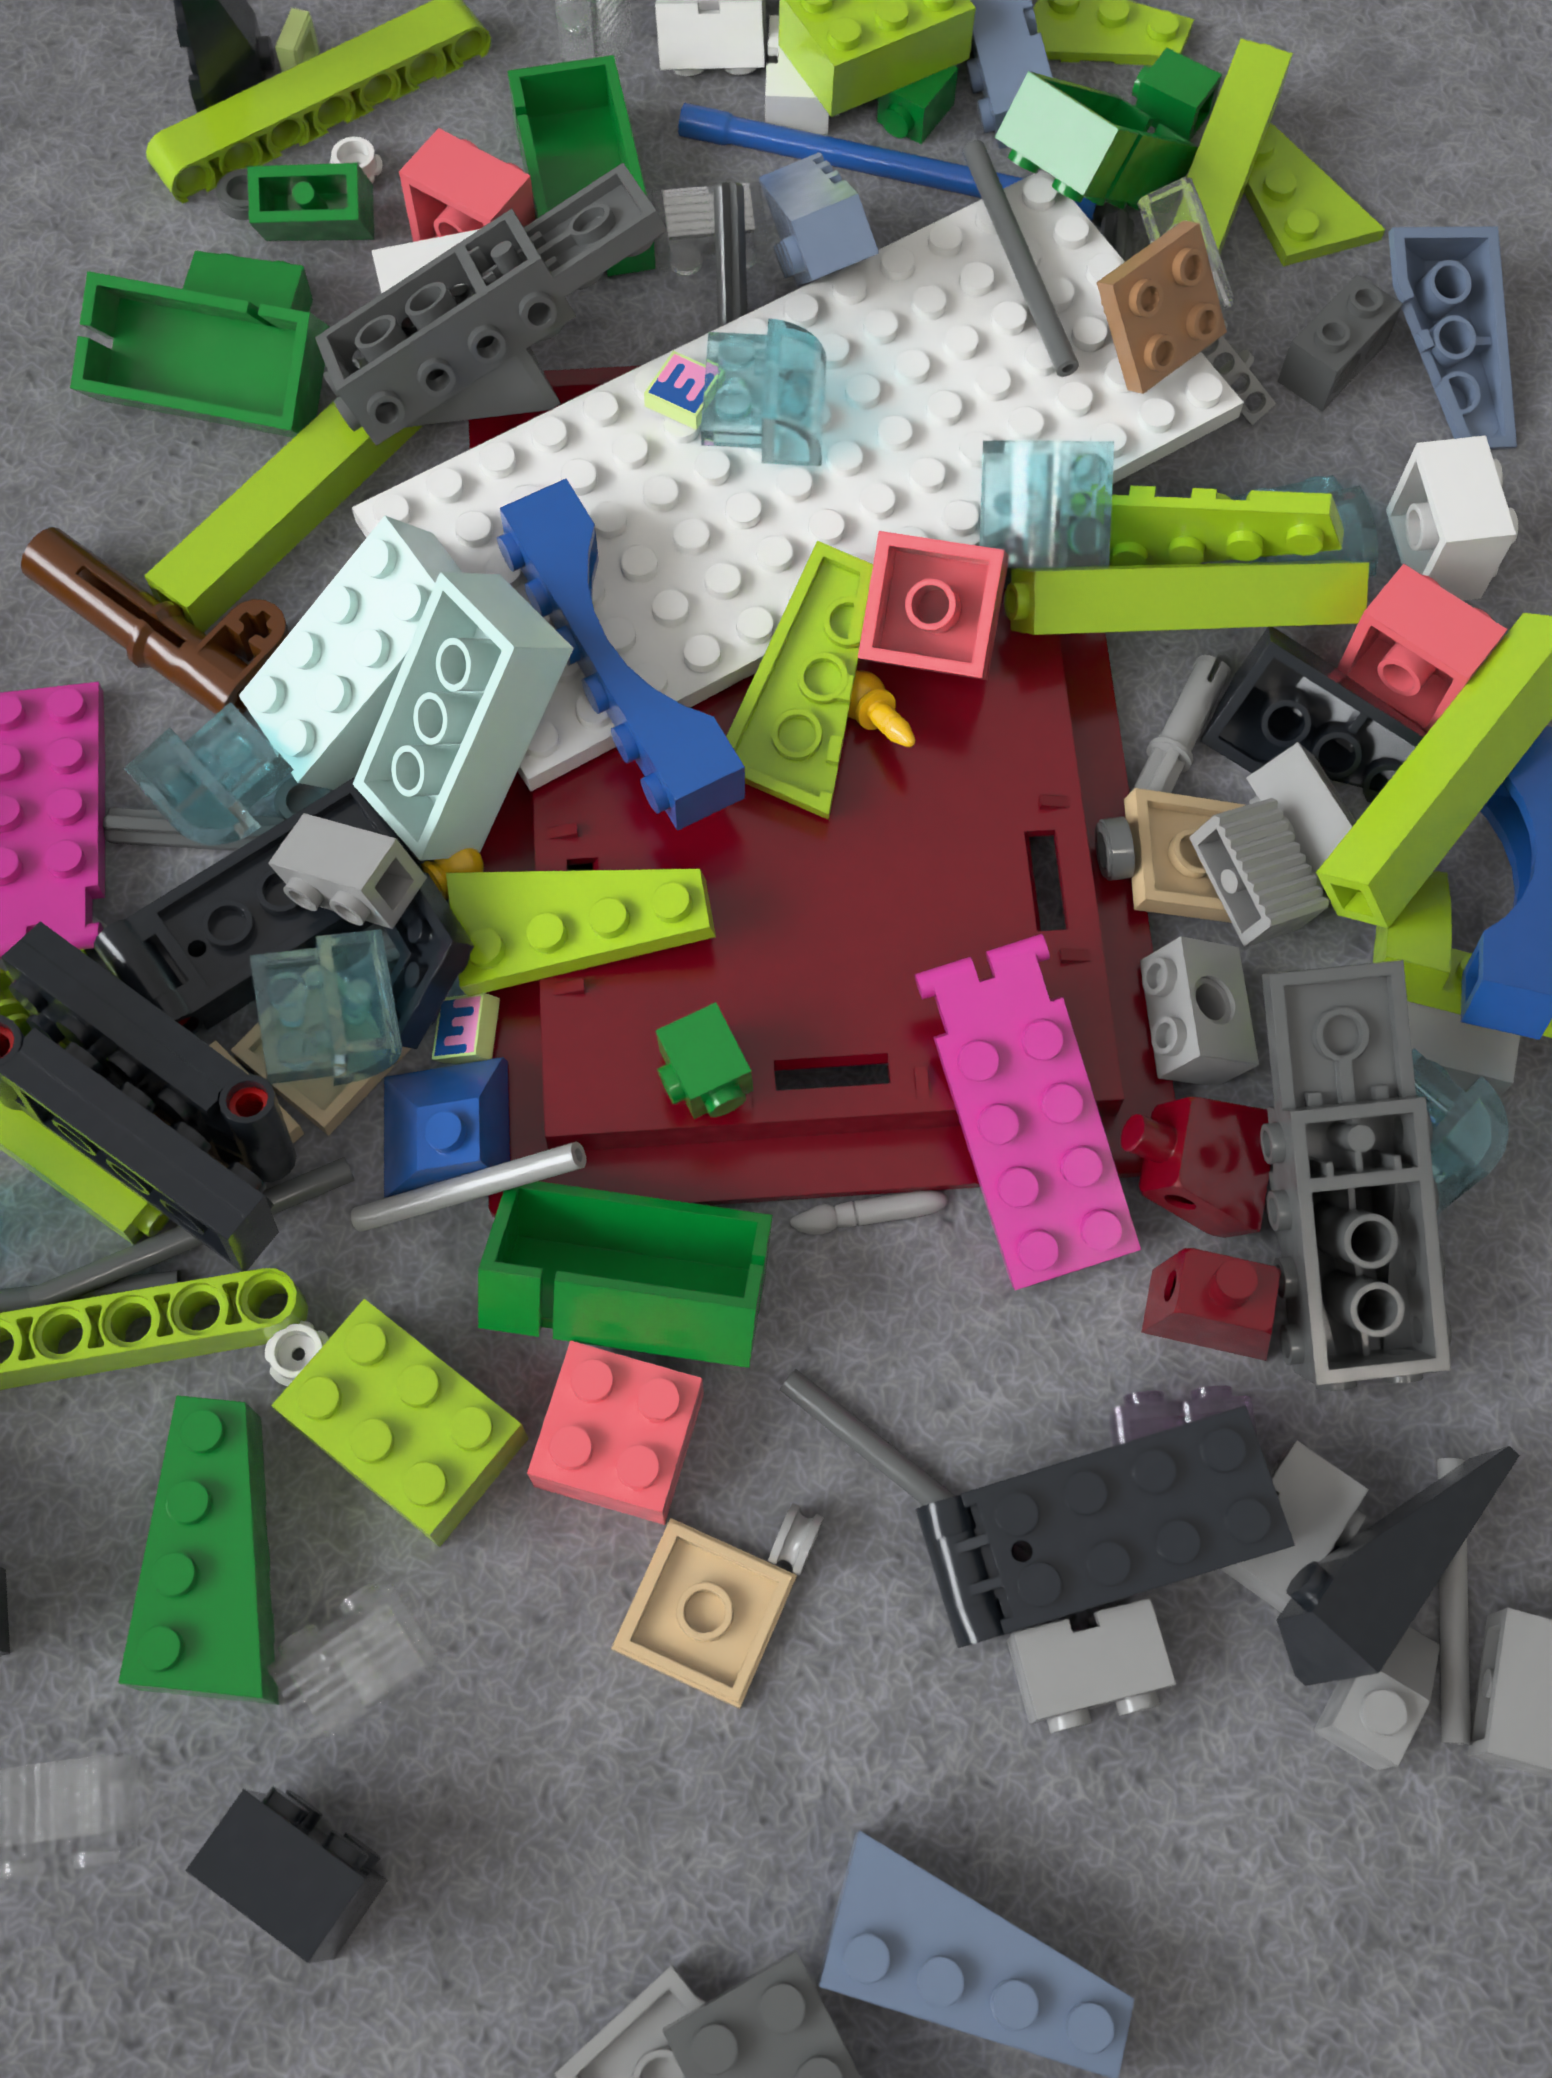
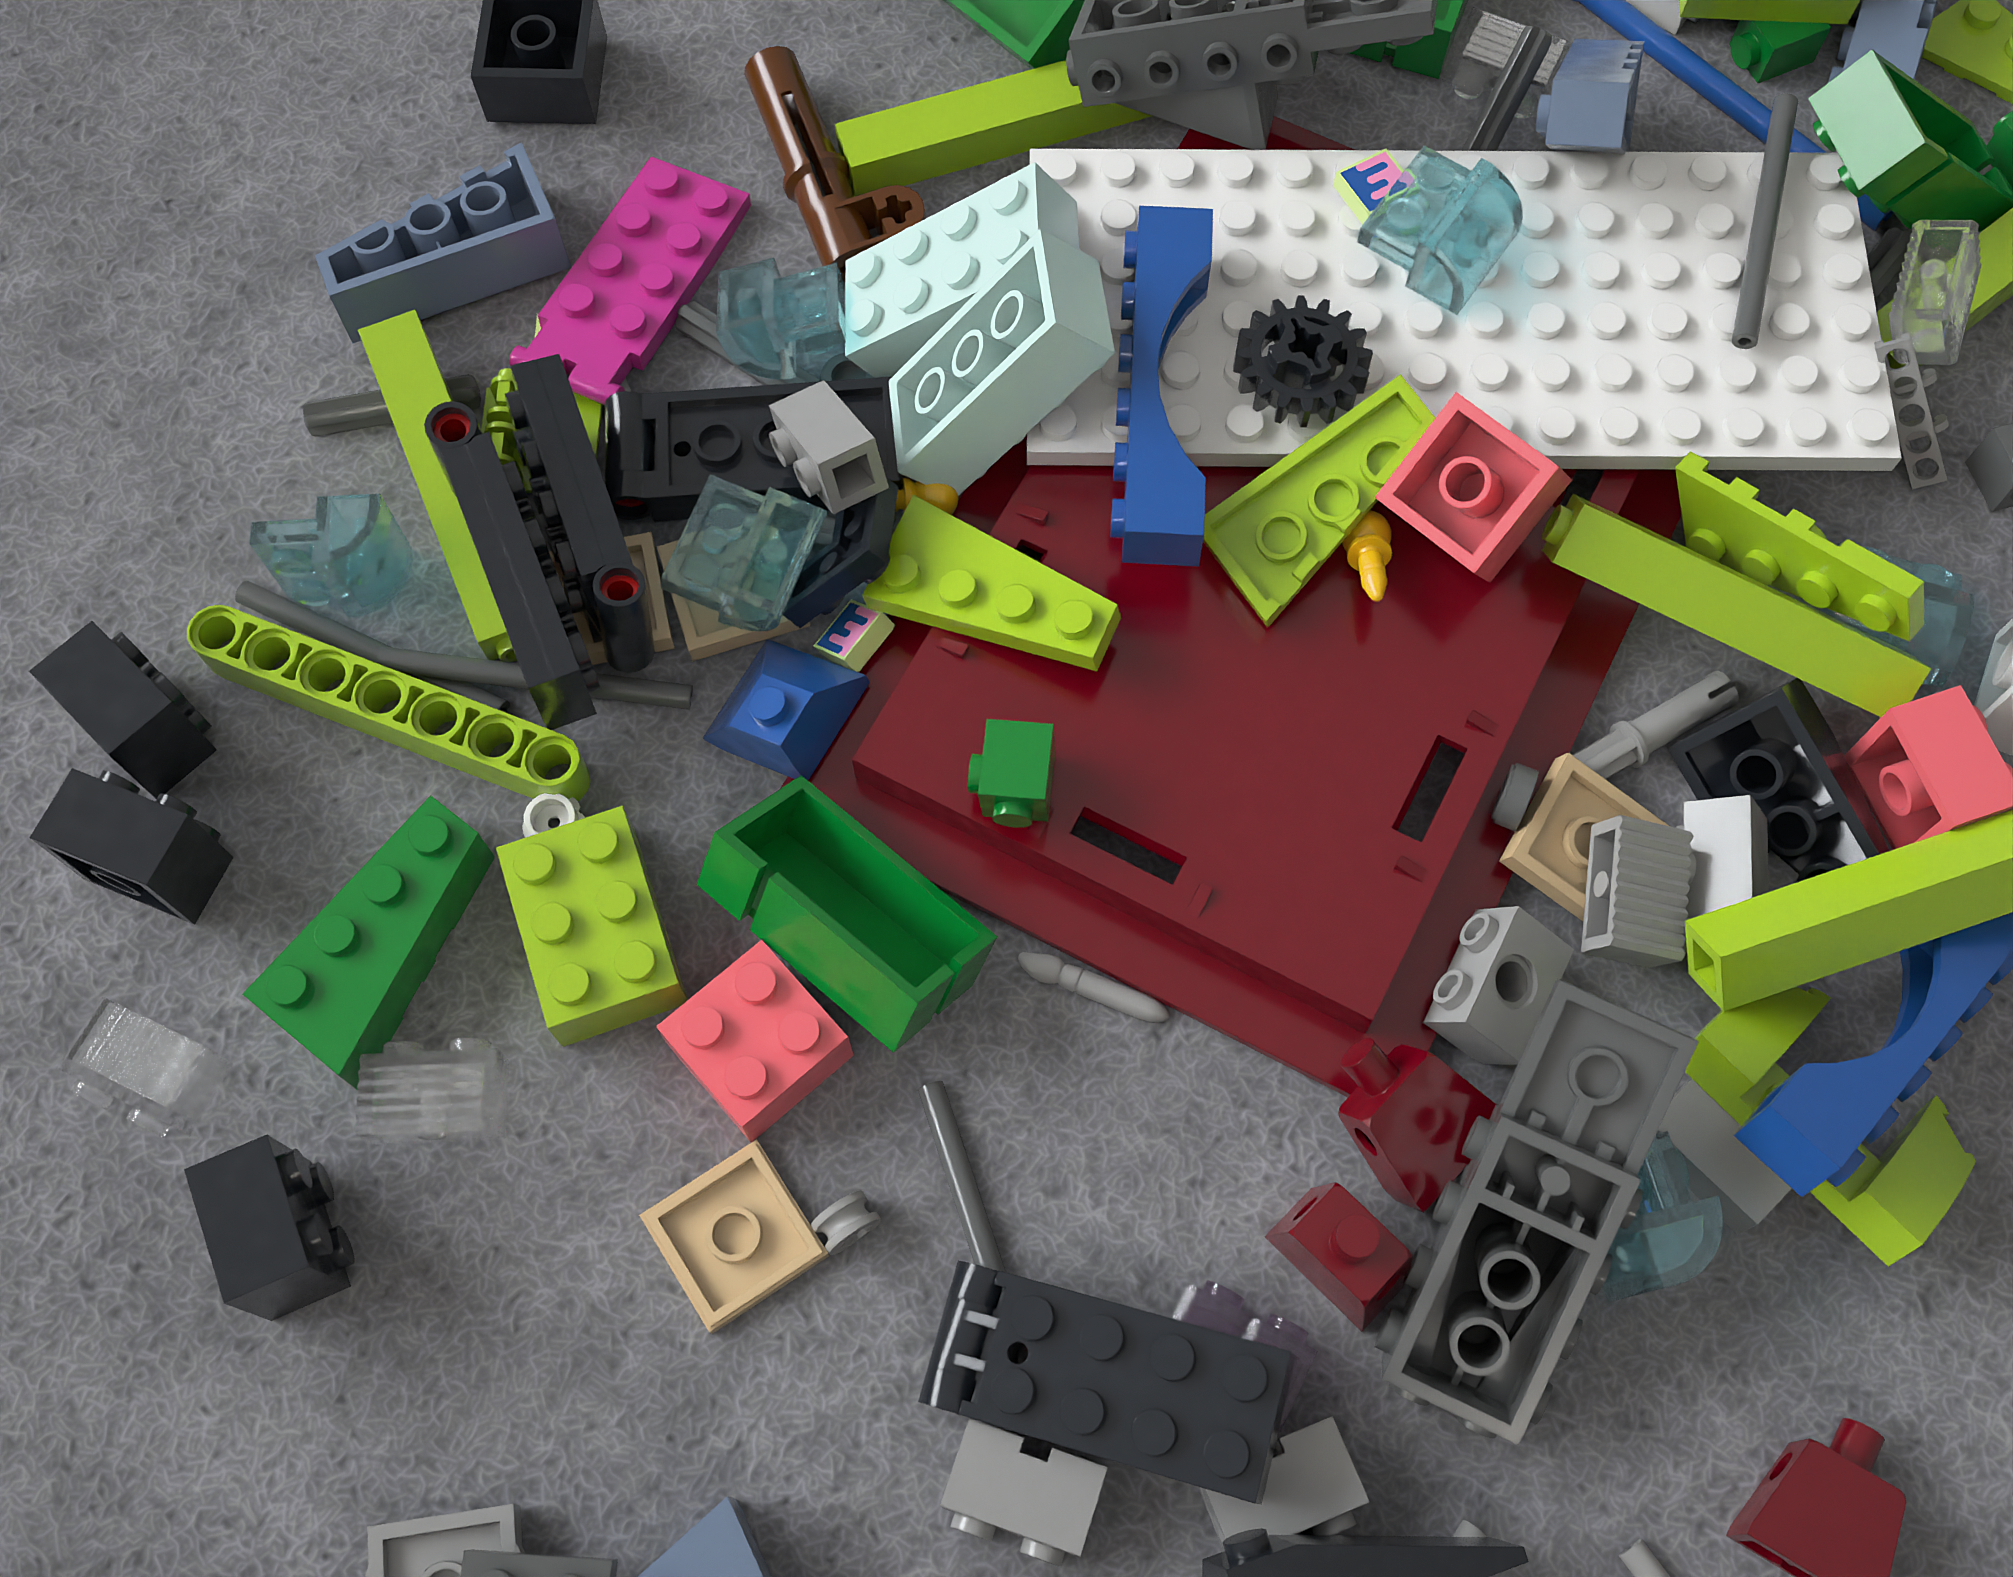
camera: 35 degrees right, 0 degrees up
light grey piece [351,1142,586,1232] -> none
dark pink hinge [914,934,1141,1290] -> none
clear light blue brick [980,441,1114,568] -> none
medium nougat plate [1096,221,1227,394] -> none
none -> black gear [1233,295,1373,427]

